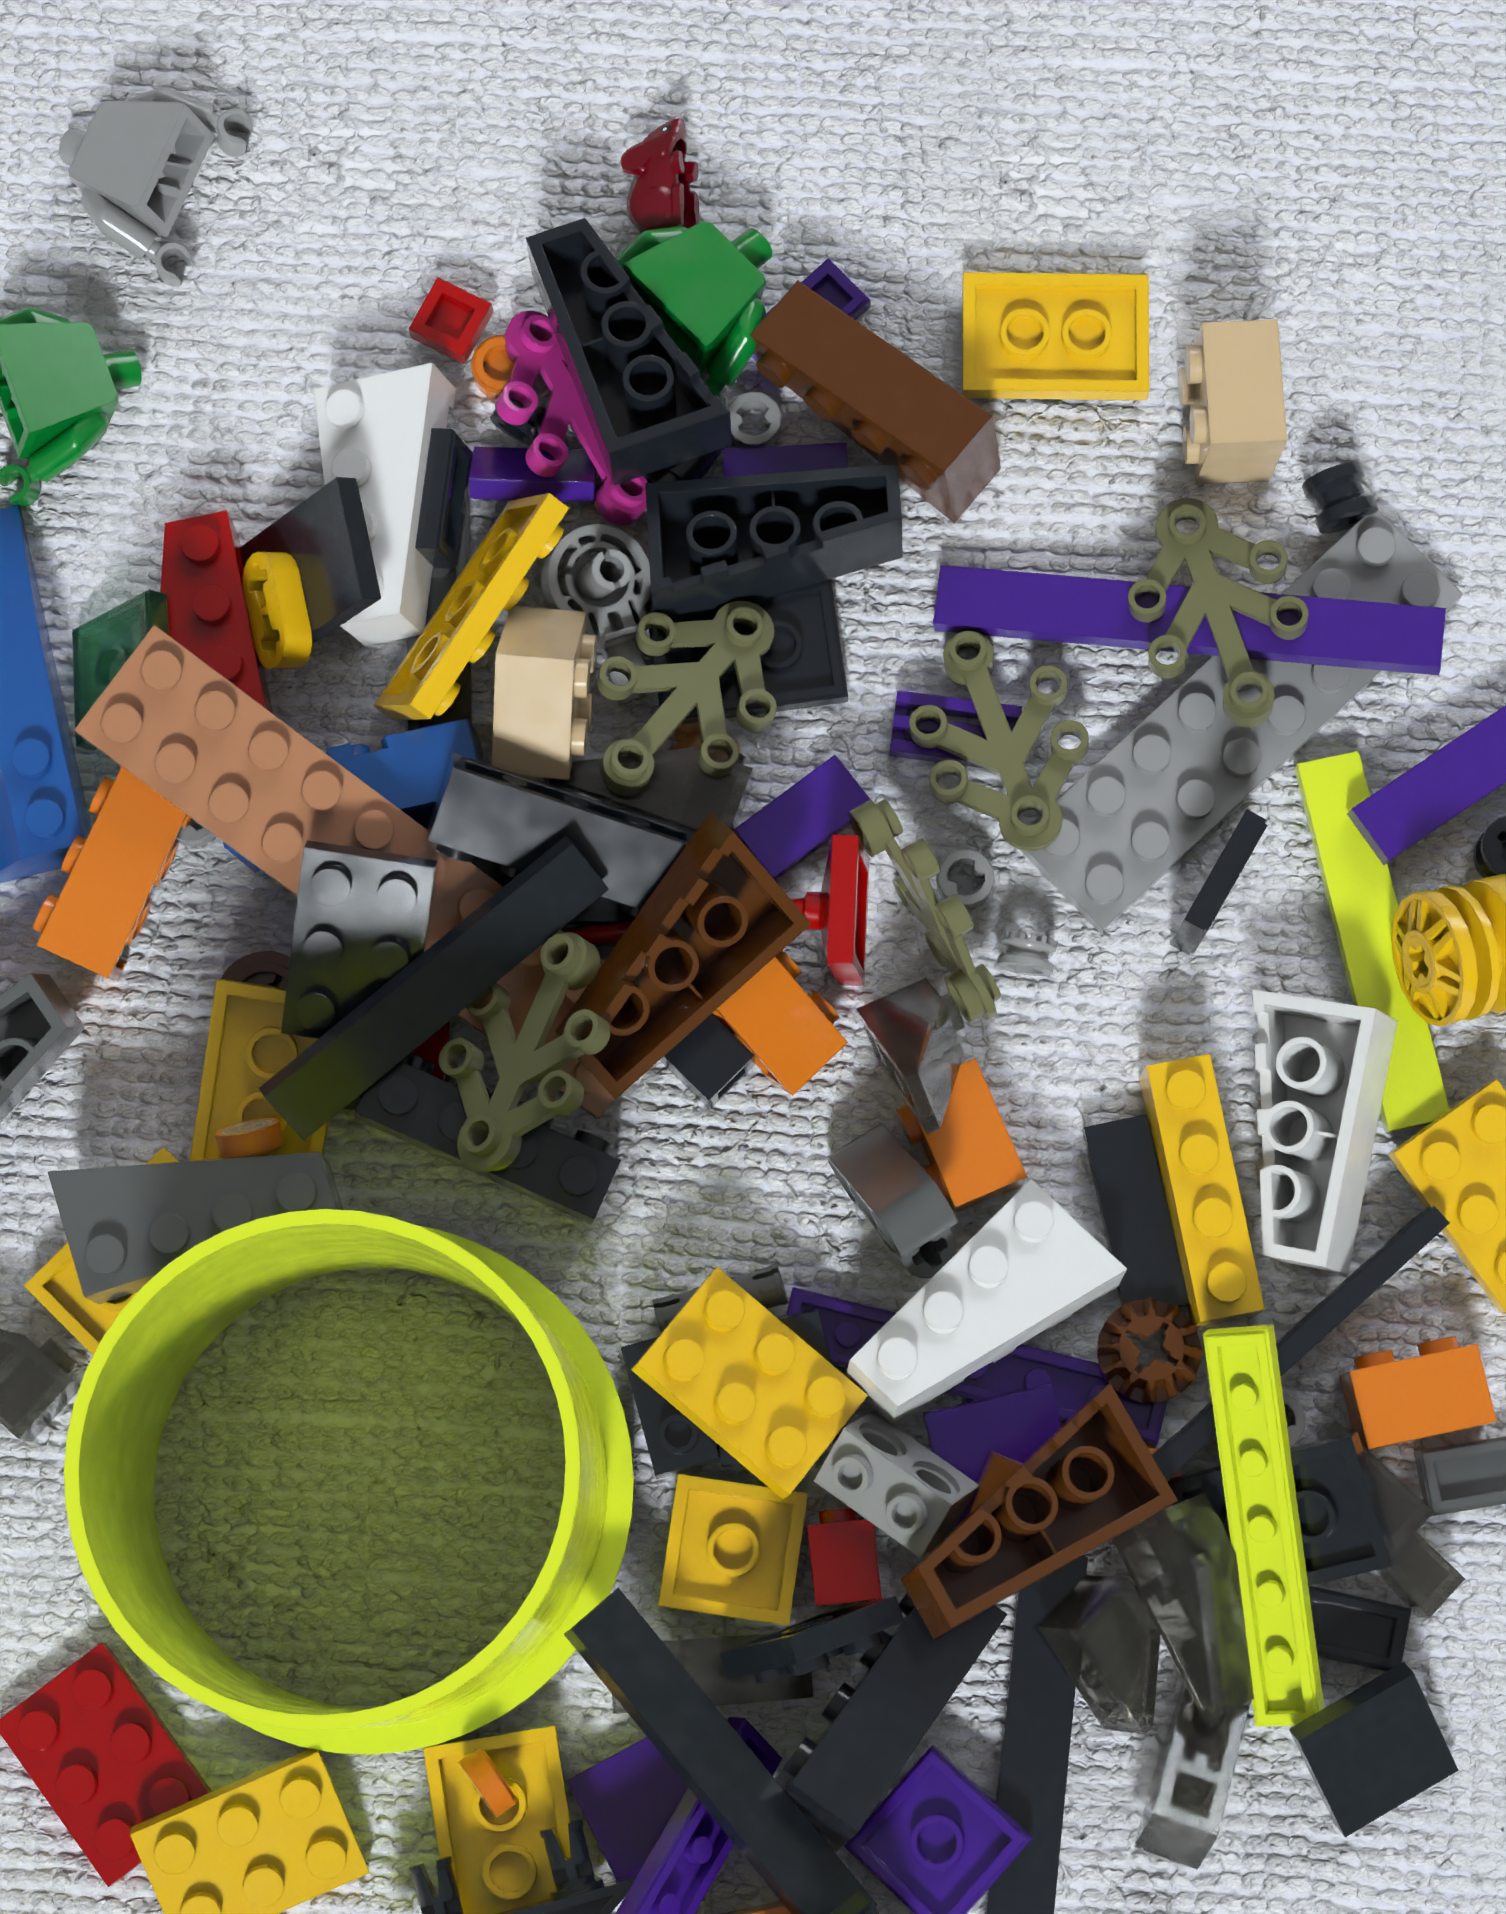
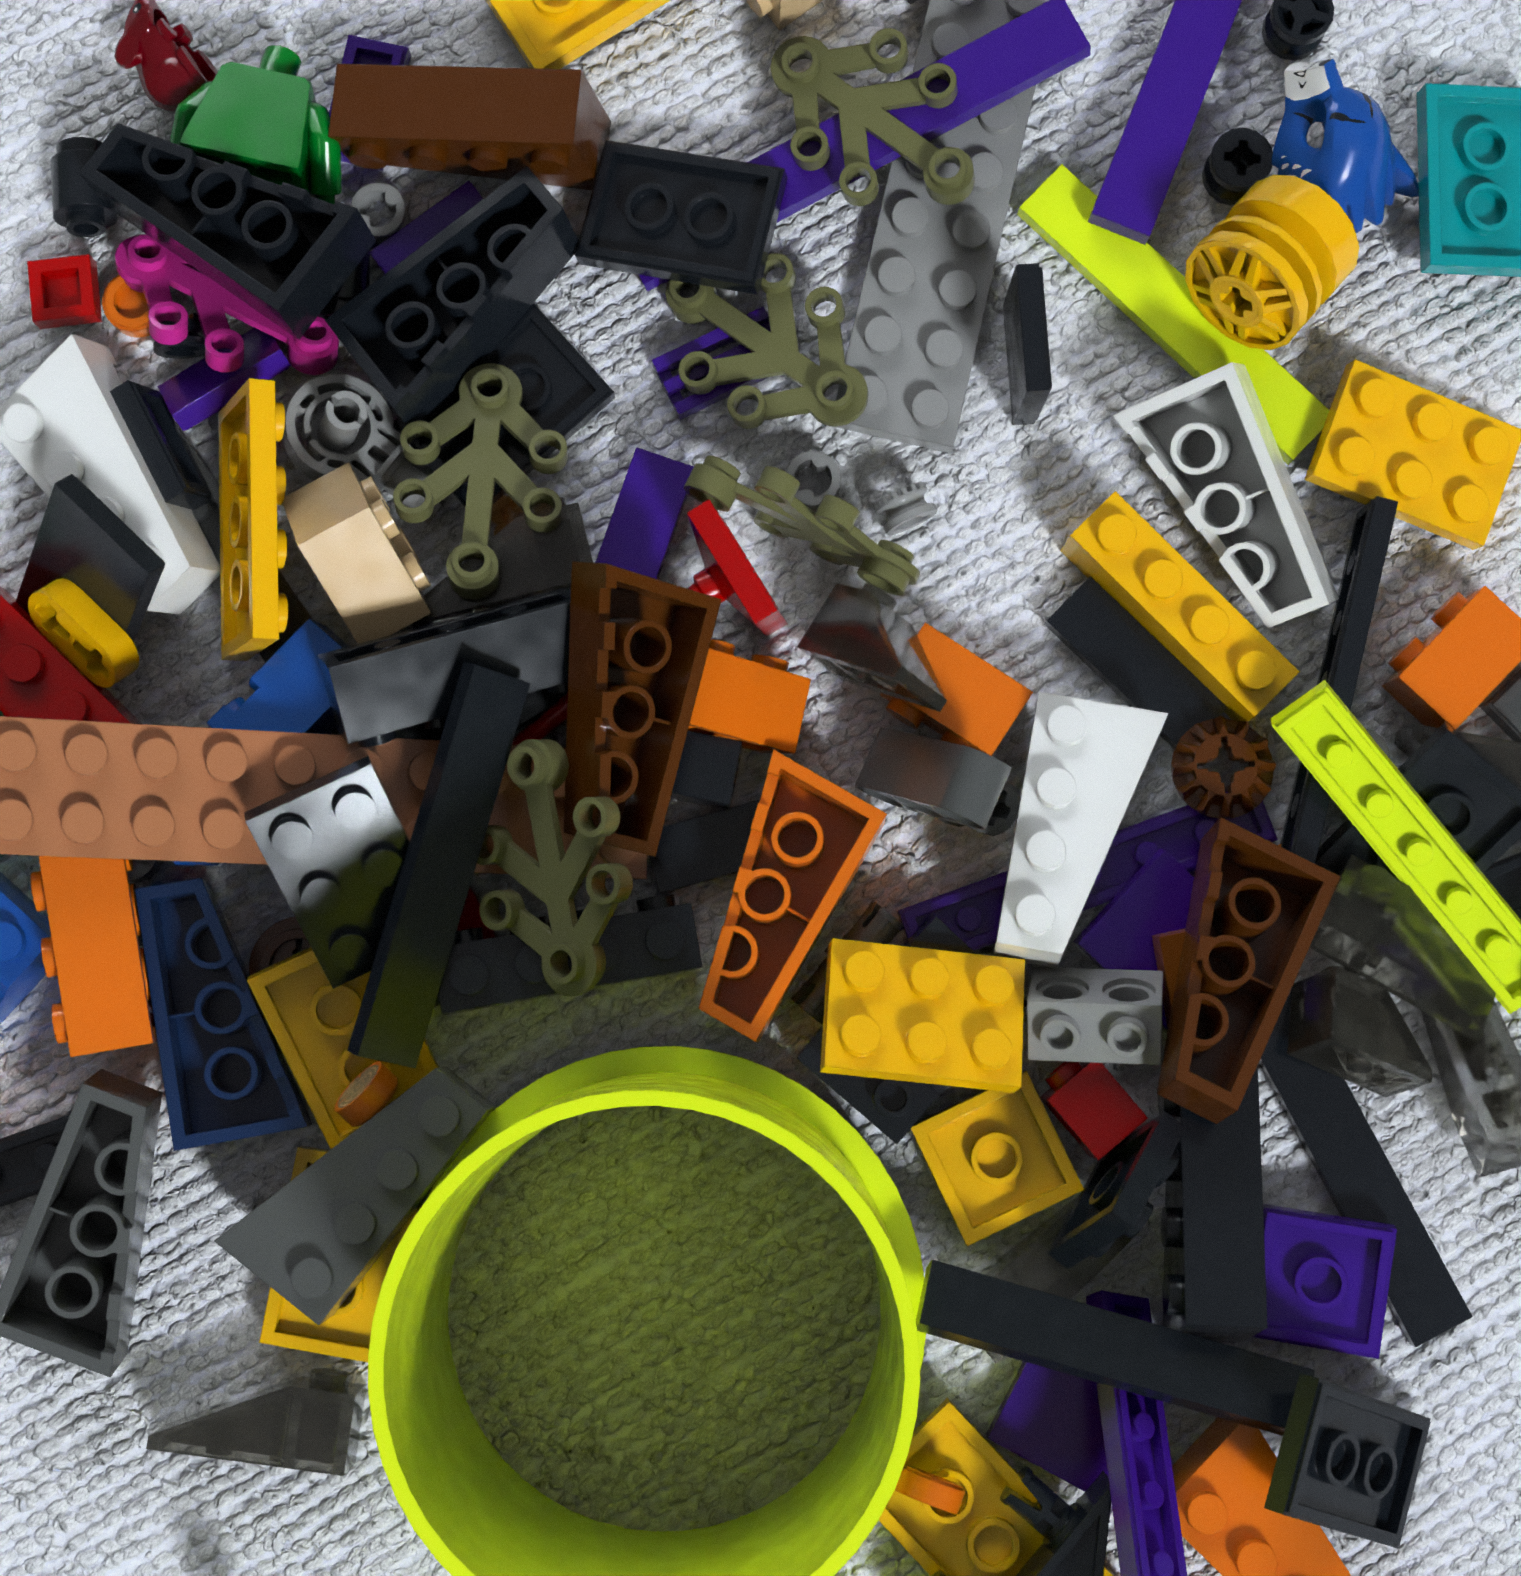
camera: 35 degrees left, 5 degrees up
none -> black brick [50,137,118,237]
none -> dark blue wedge [135,878,313,1151]
none -> black tile [575,140,788,295]
none -> black tile [649,800,768,895]
none -> orange wedge [698,749,887,1043]

